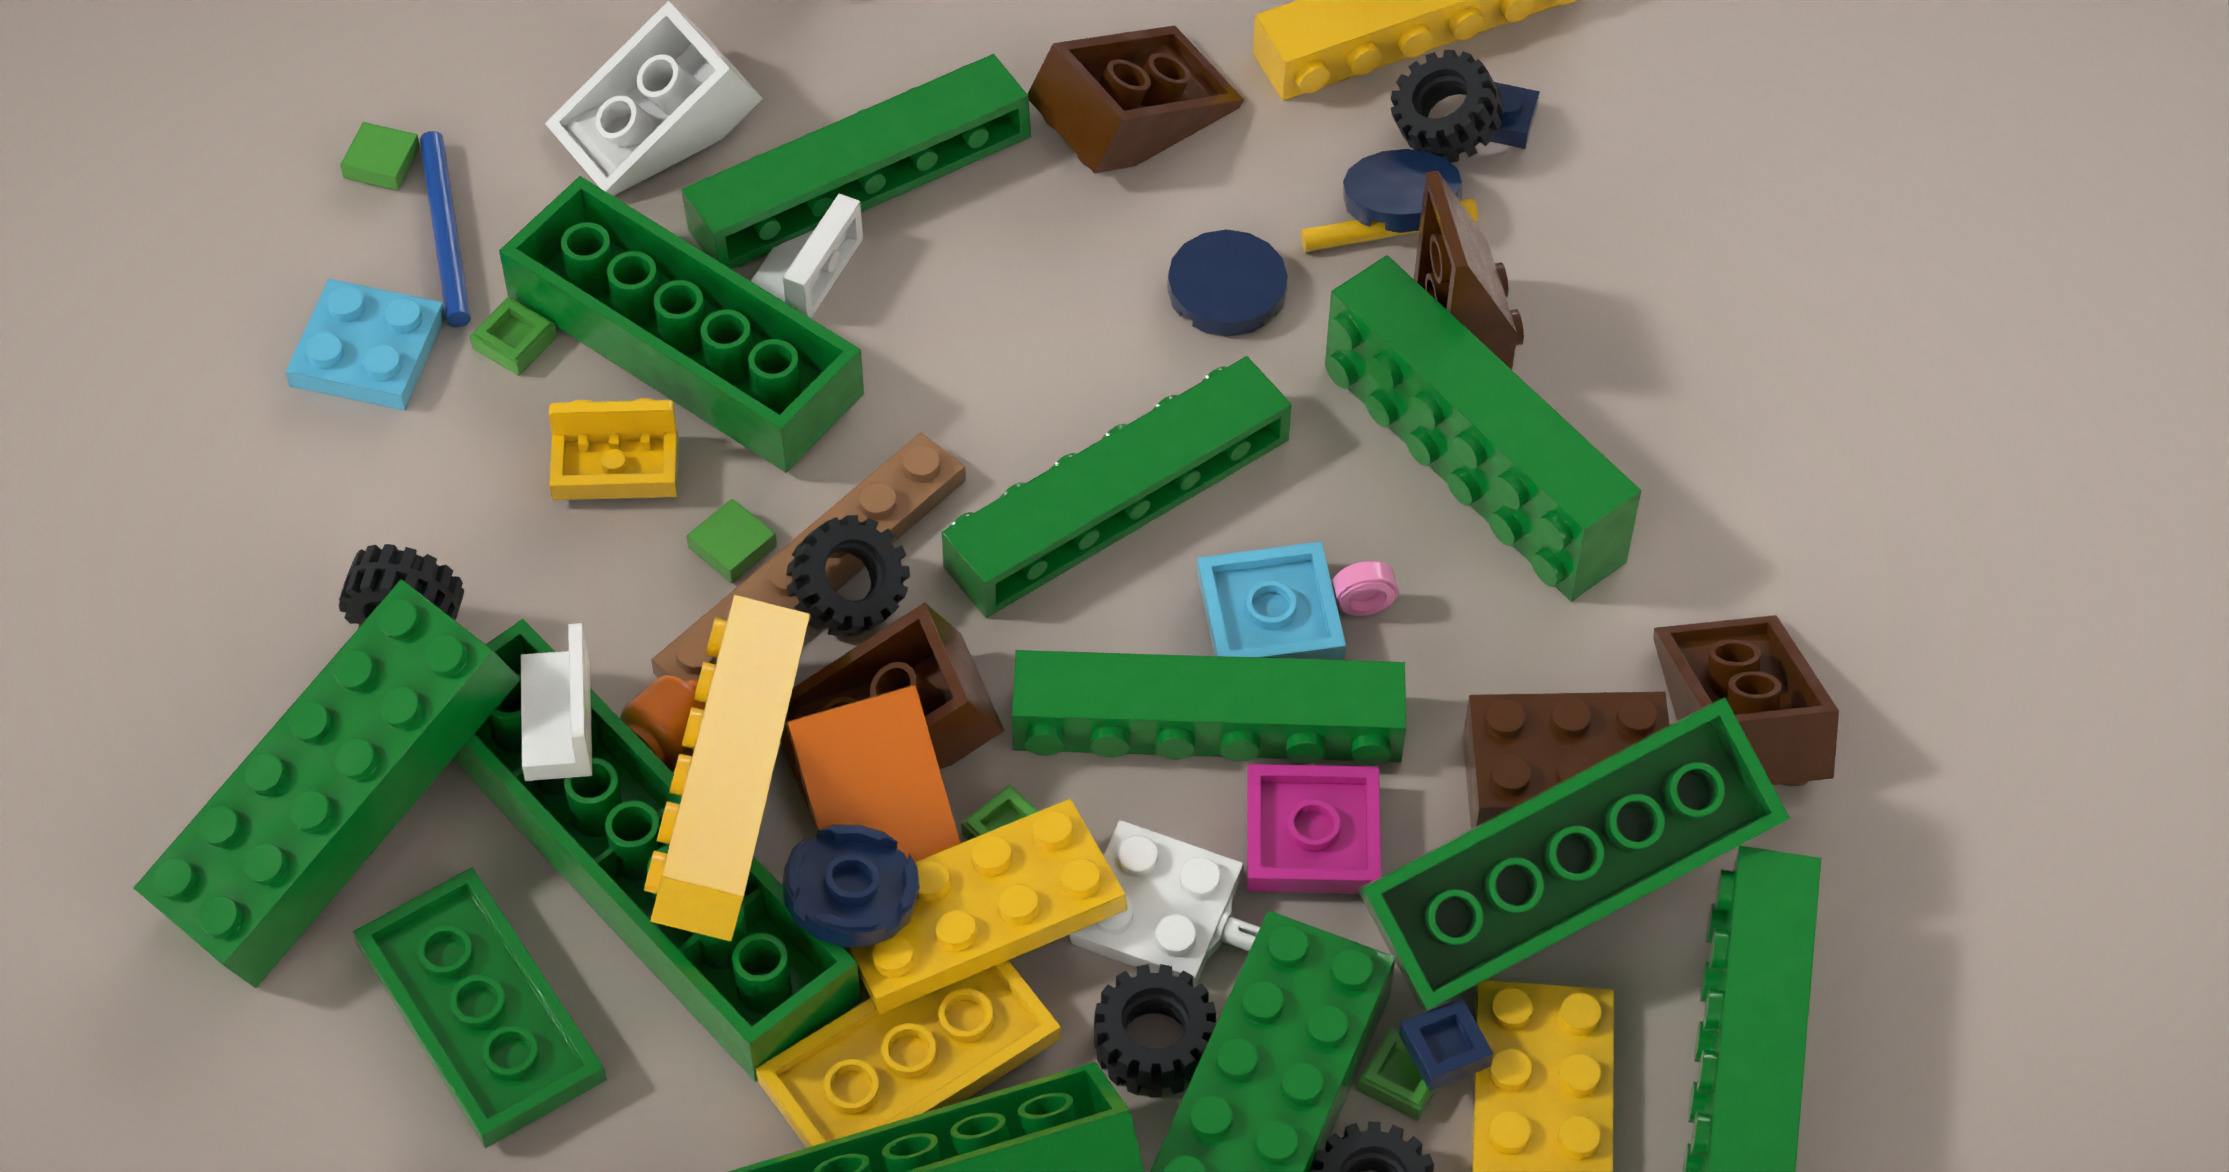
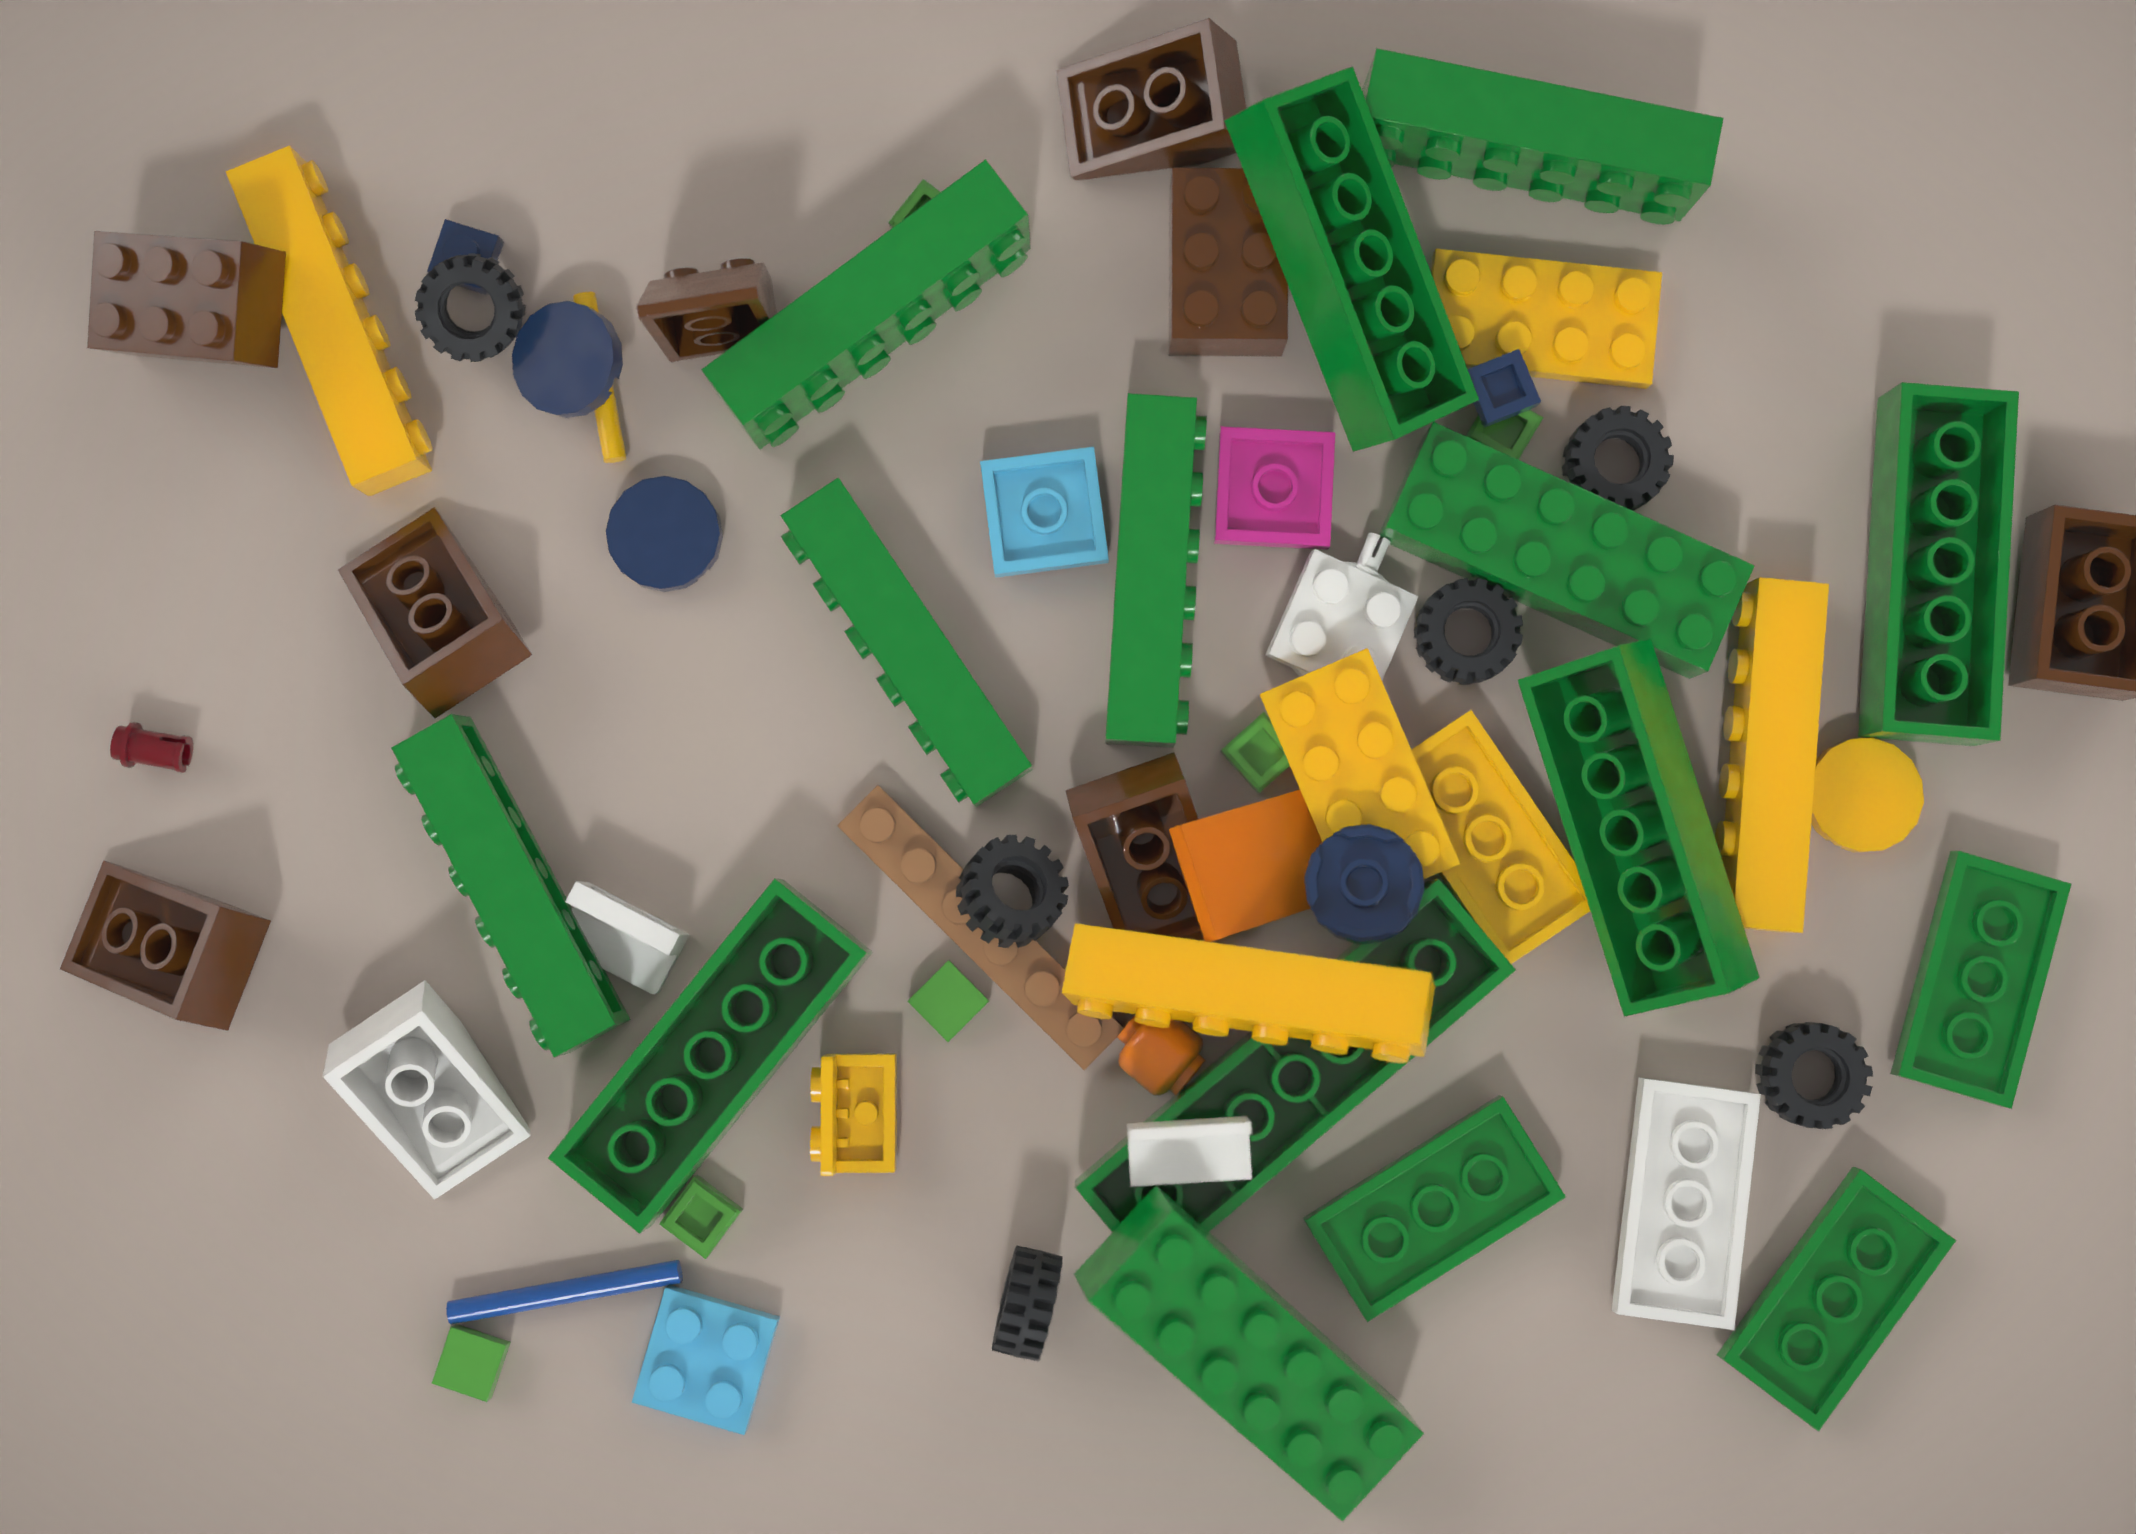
camera: 85 degrees left, 30 degrees up
bright pink tile [1332,561,1399,616] -> none

